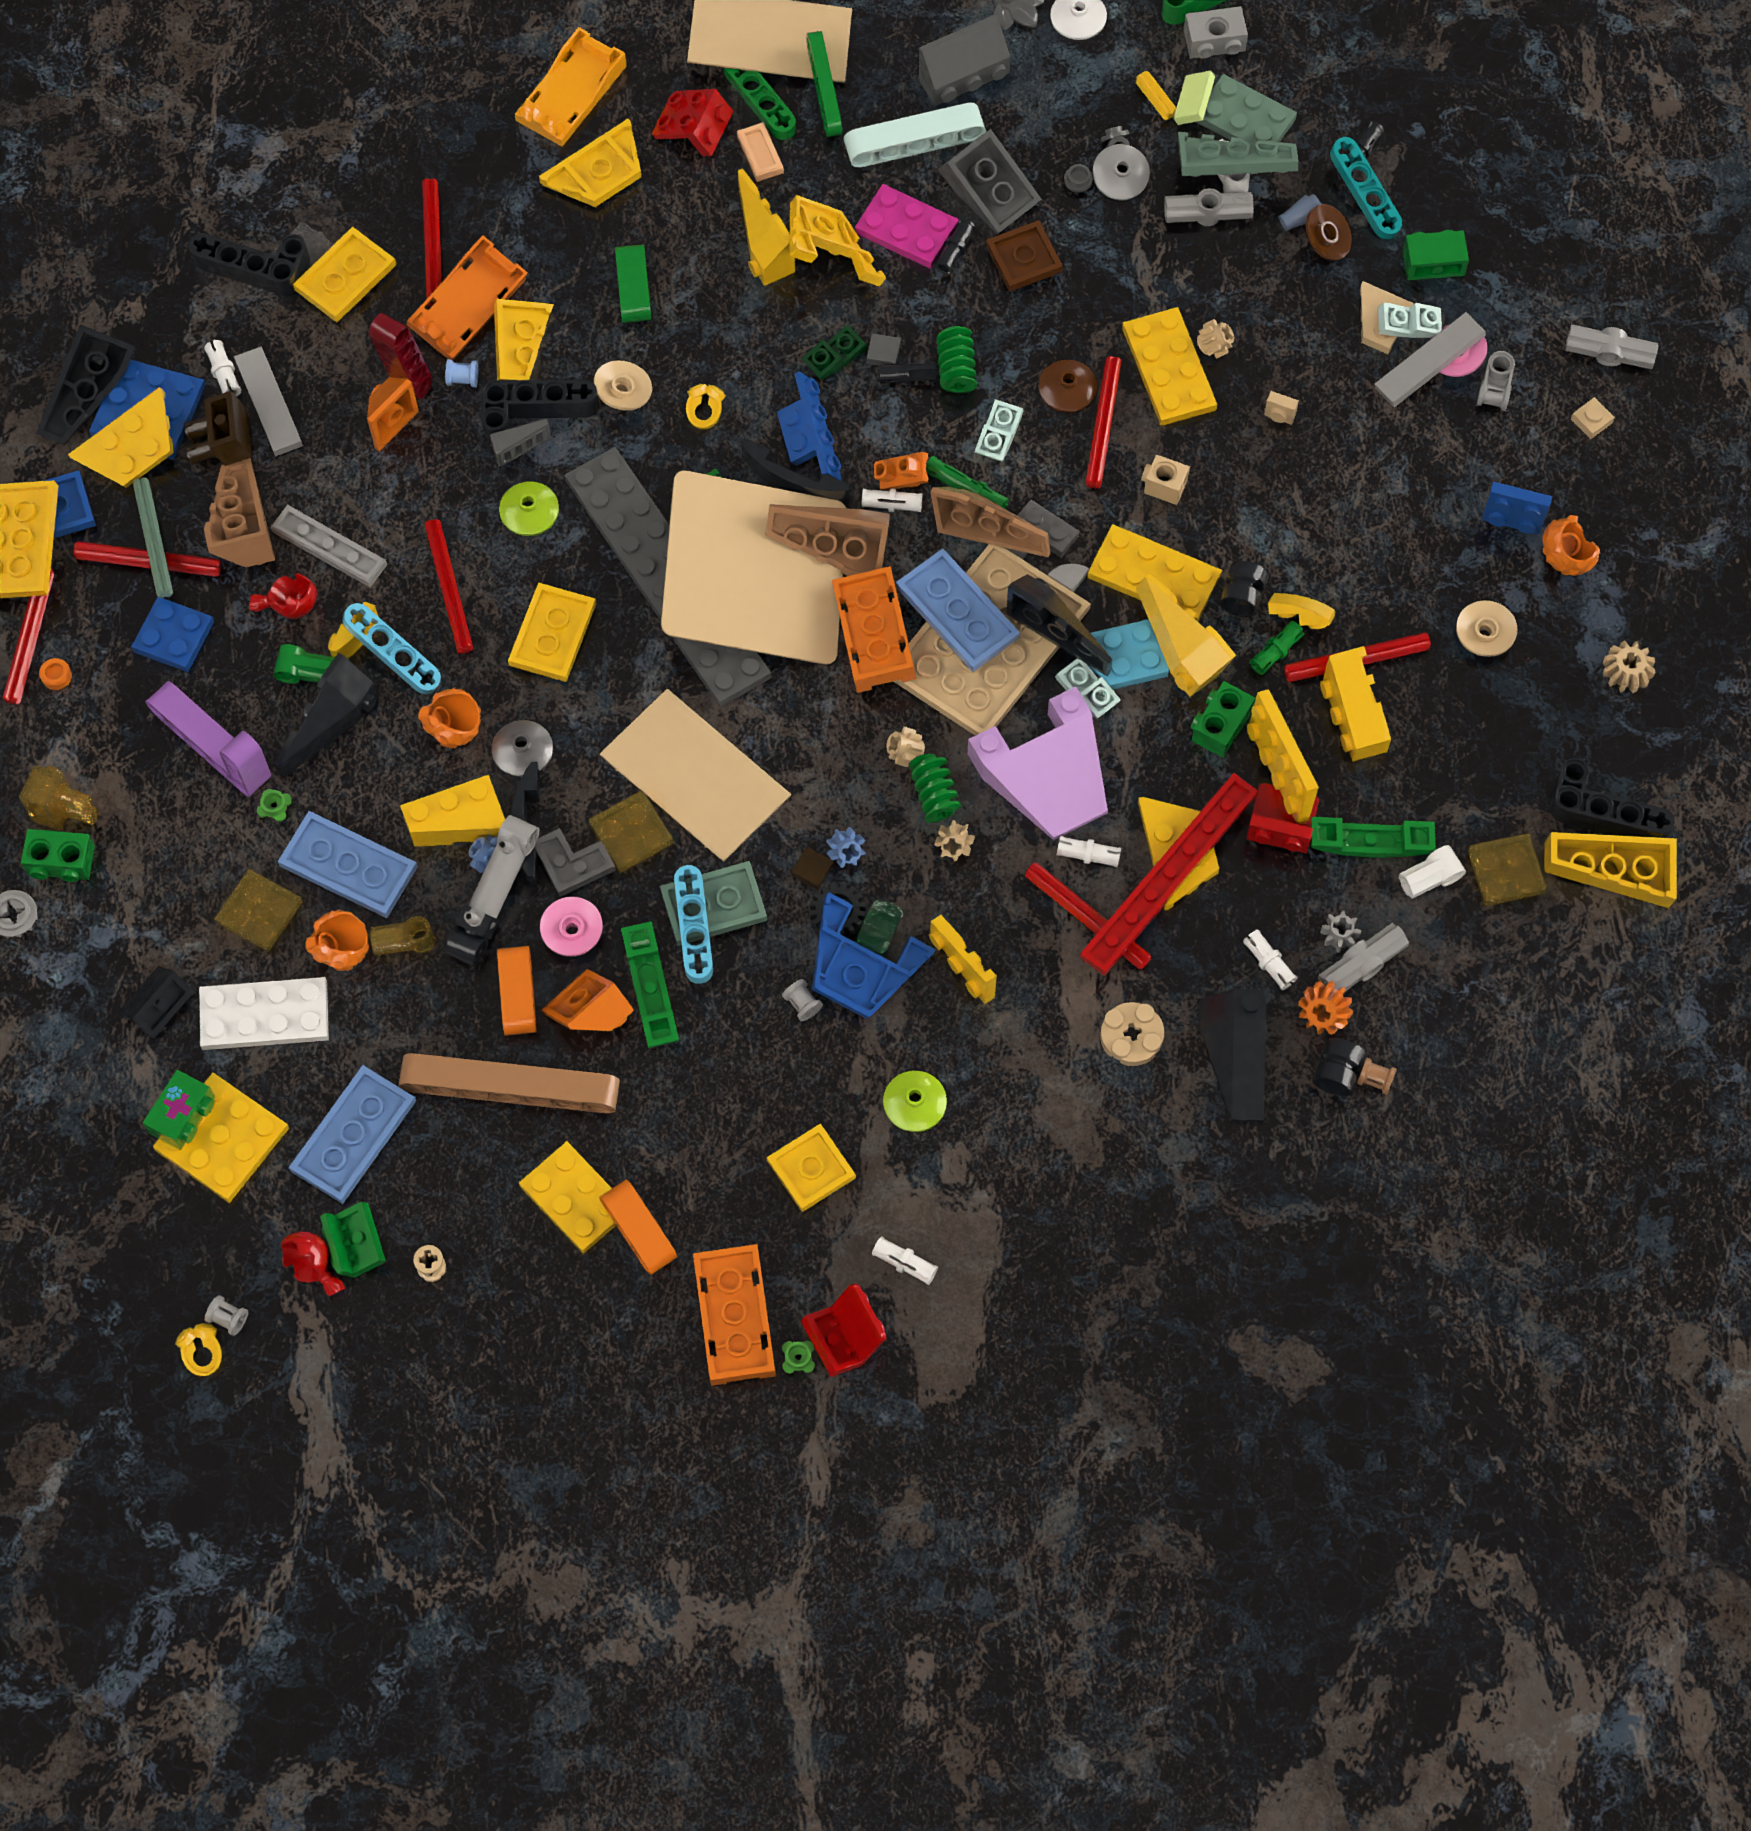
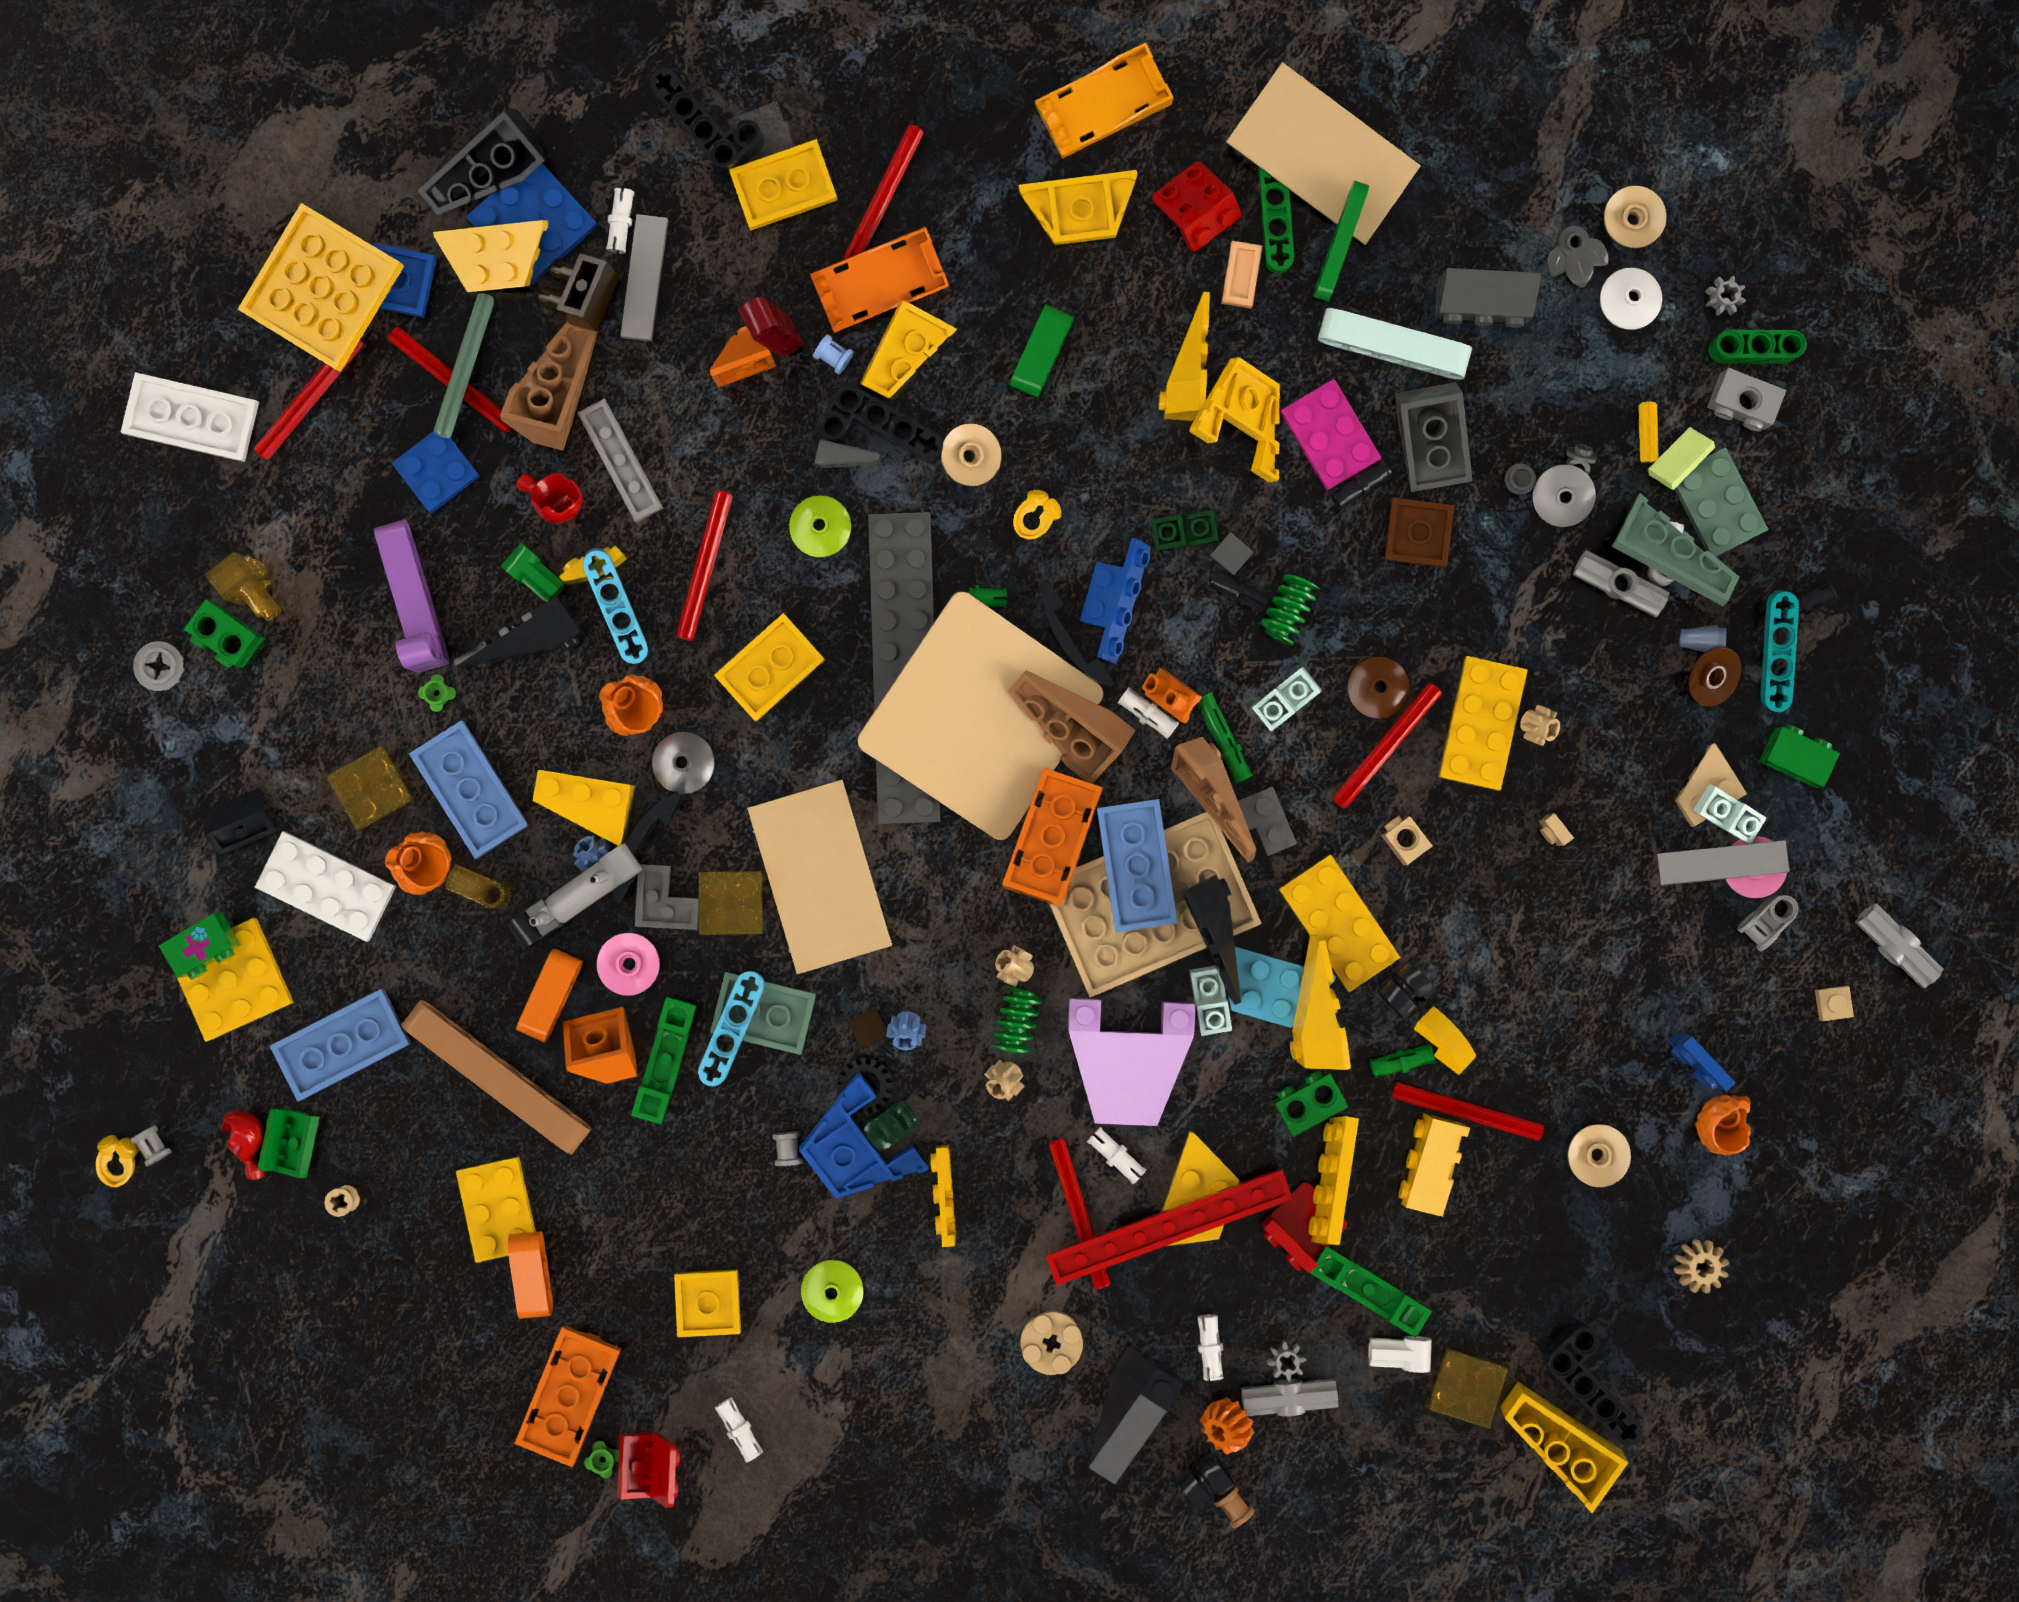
camera: 30 degrees right, 20 degrees up
orange tile [39,658,72,690] -> none
light grey tile [1048,564,1089,593] -> none

